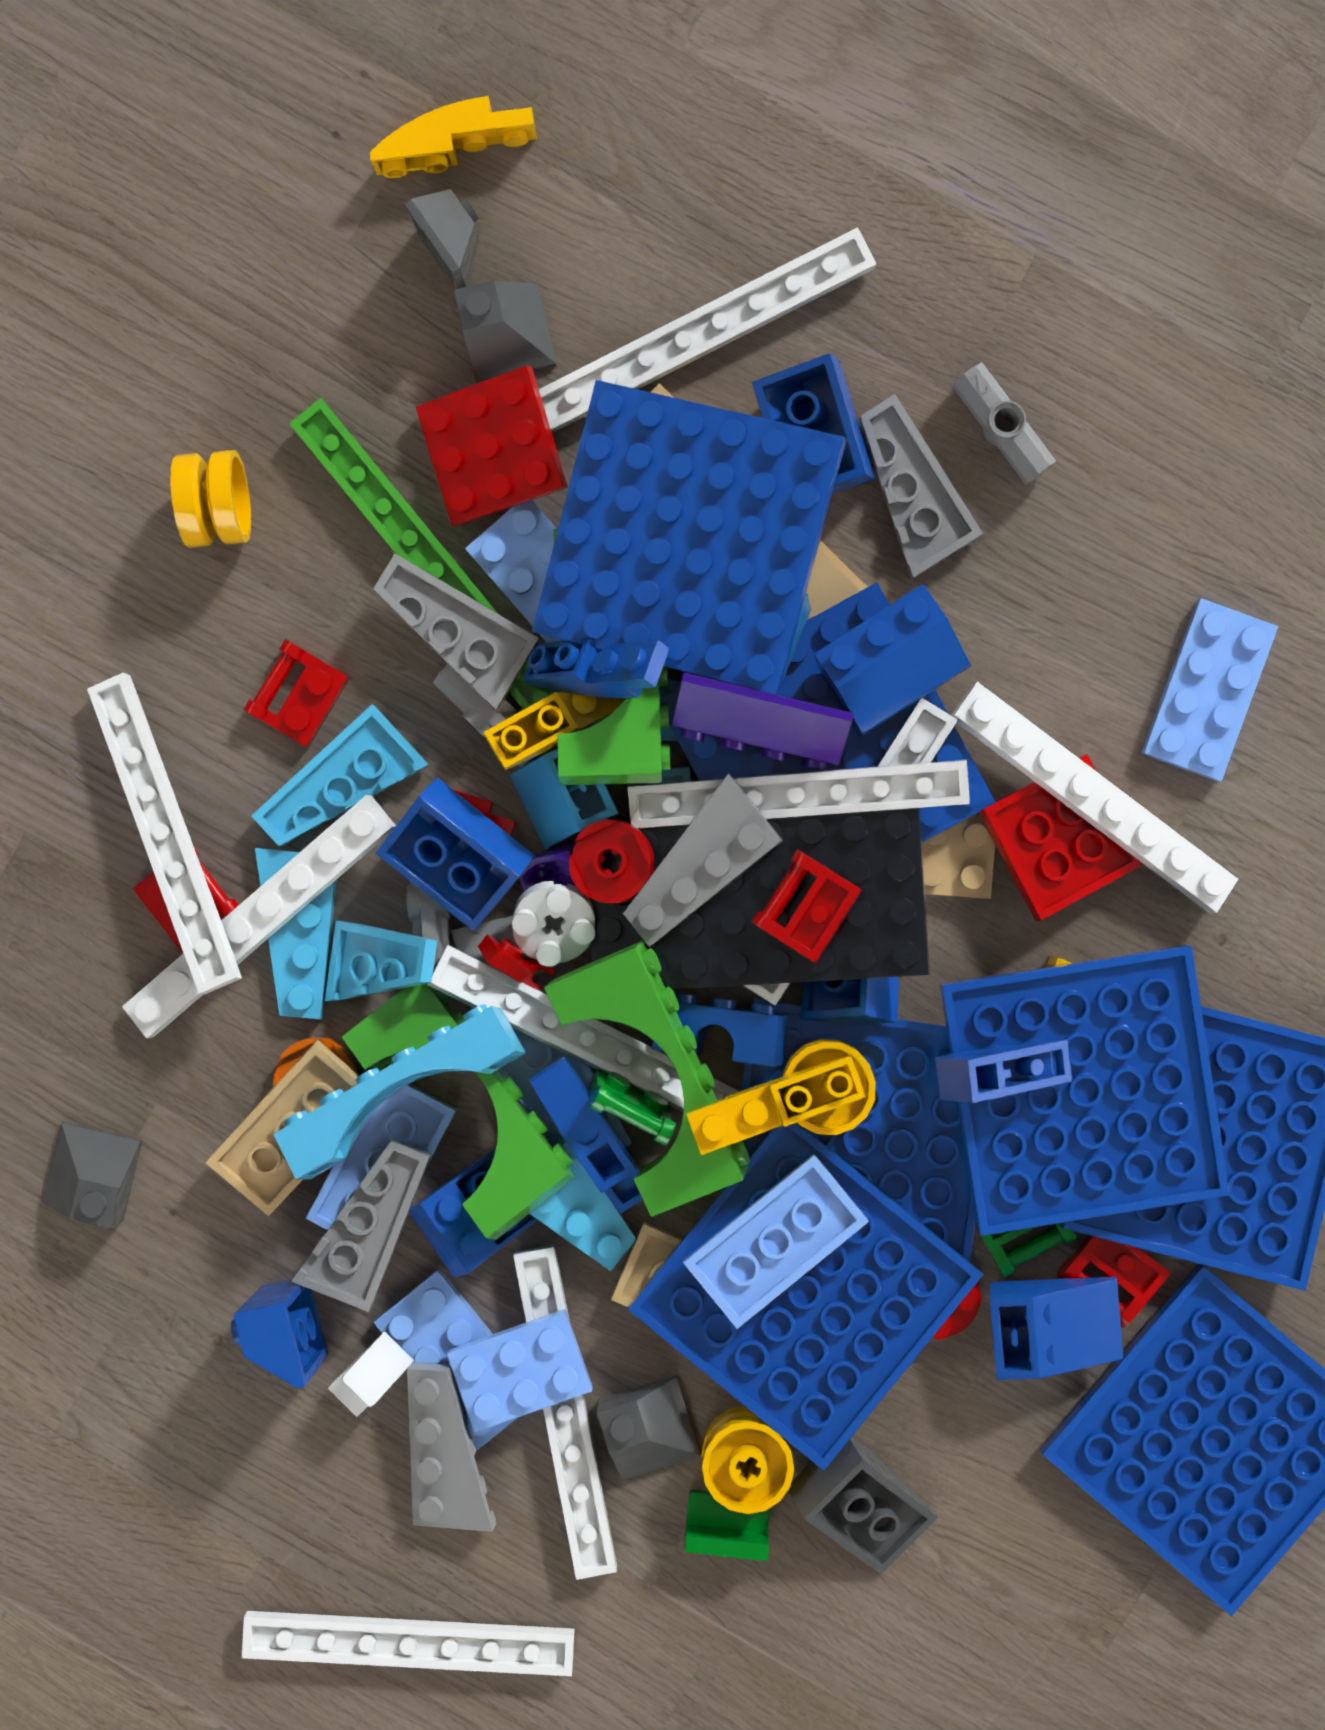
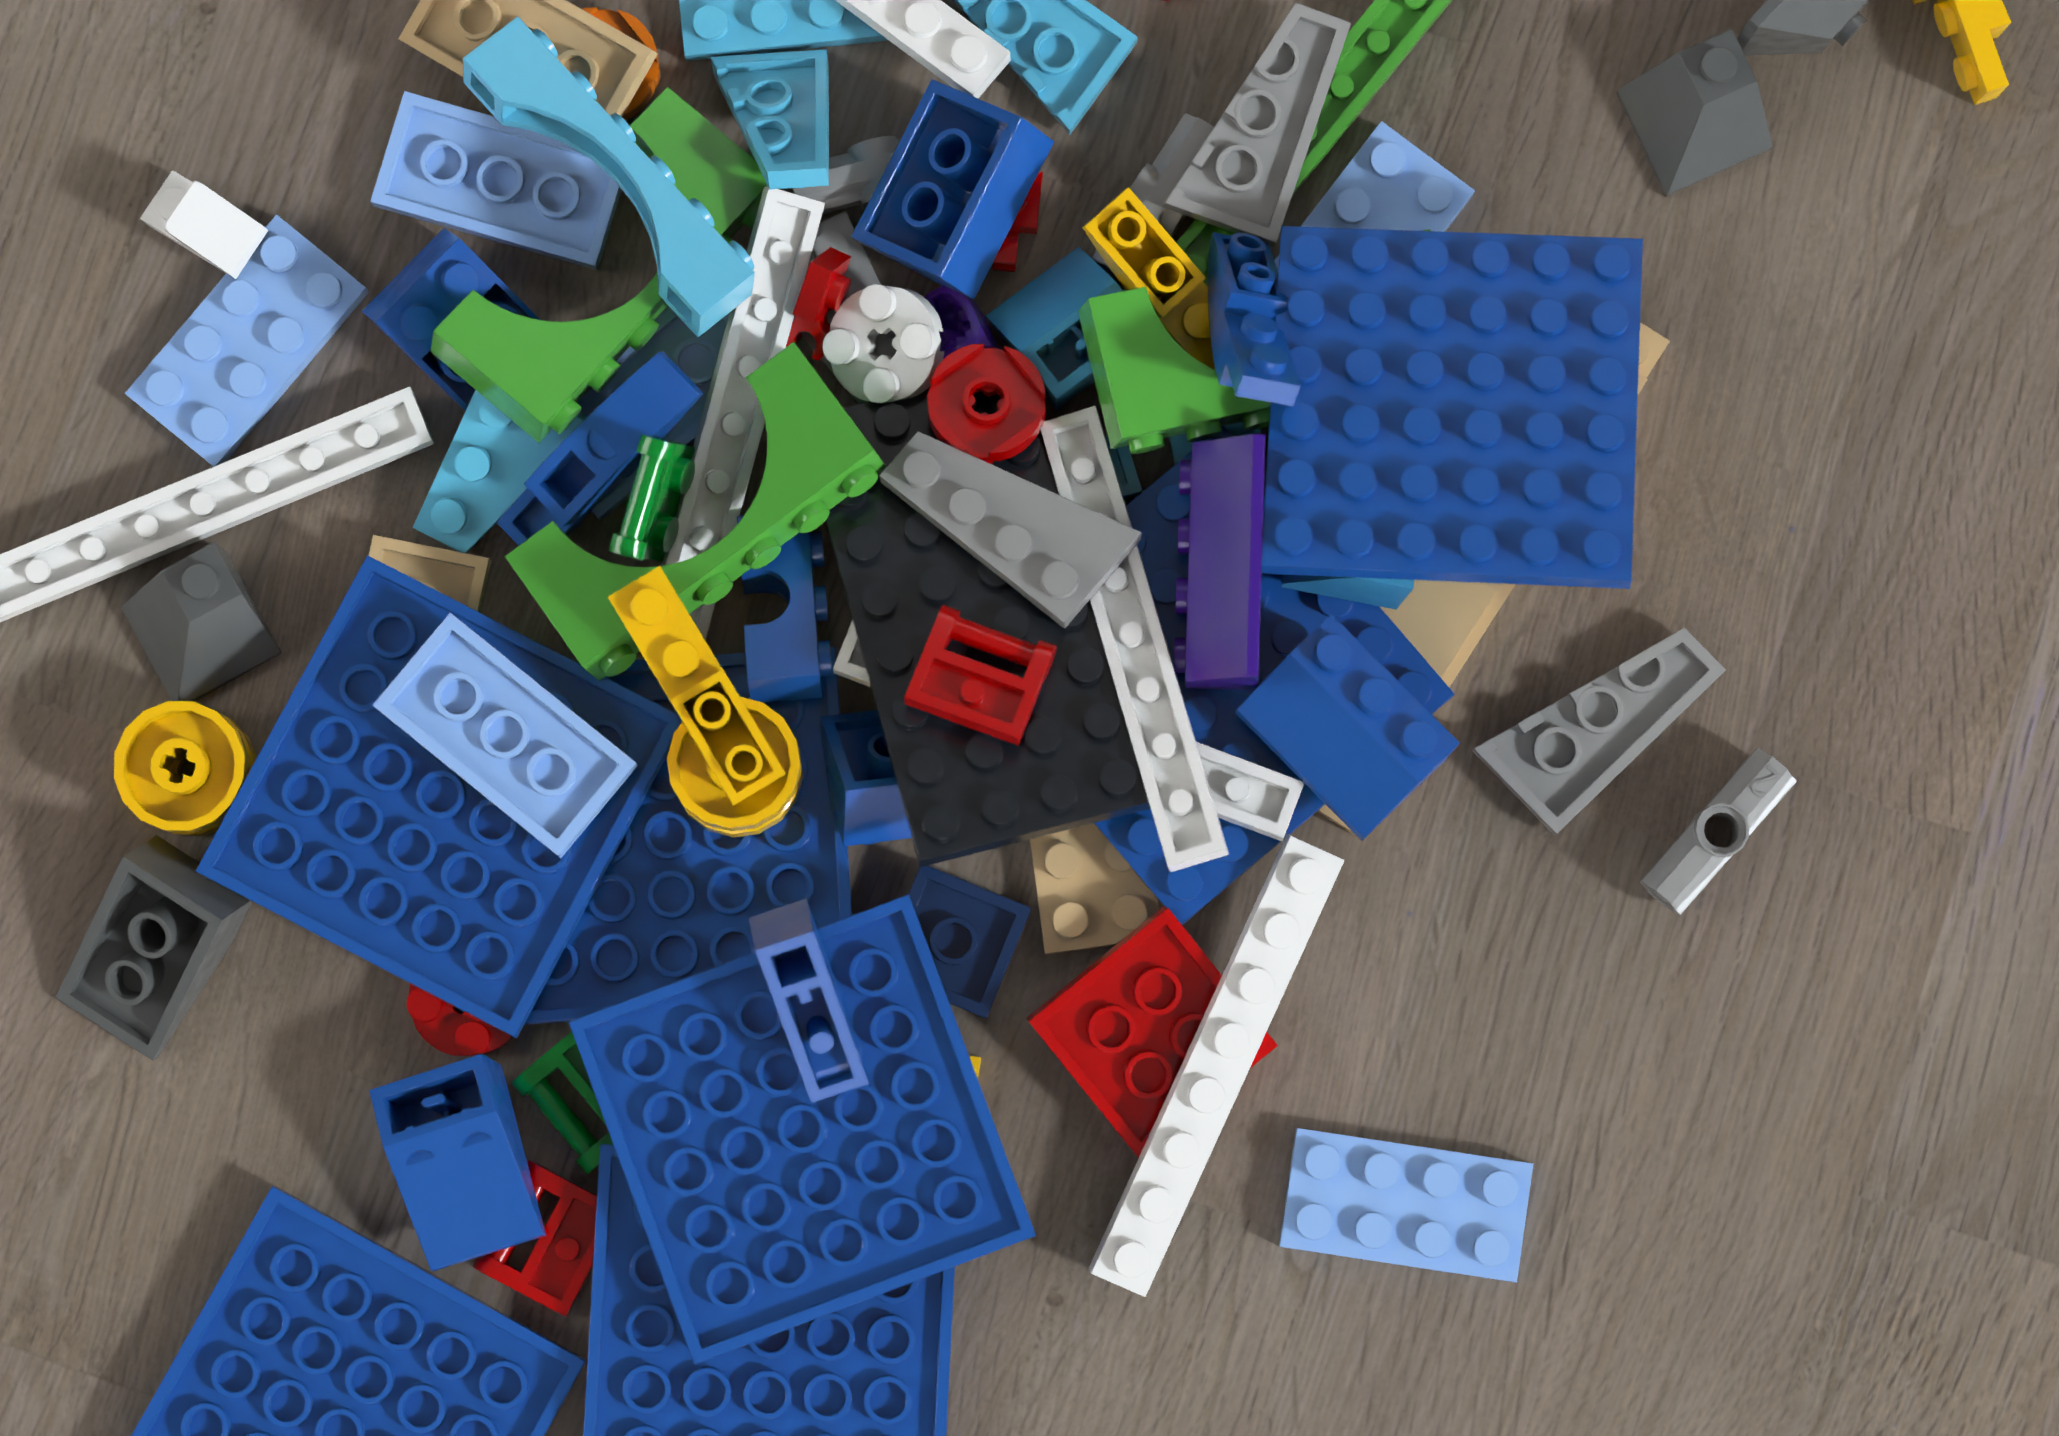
camera: 80 degrees right, 5 degrees down
blue slope [231,1279,328,1388] -> none
light grey wing [291,1139,432,1312] -> none
light grey wing [407,1362,497,1532] -> none
red plate [415,365,568,527] -> none
light blue plate [447,1309,593,1433] -> none
white plate [539,227,876,433] -> none
green panel [684,1490,770,1561] -> none
blue slope [752,353,875,494] -> none
none -> dark blue plate [908,866,1032,1019]

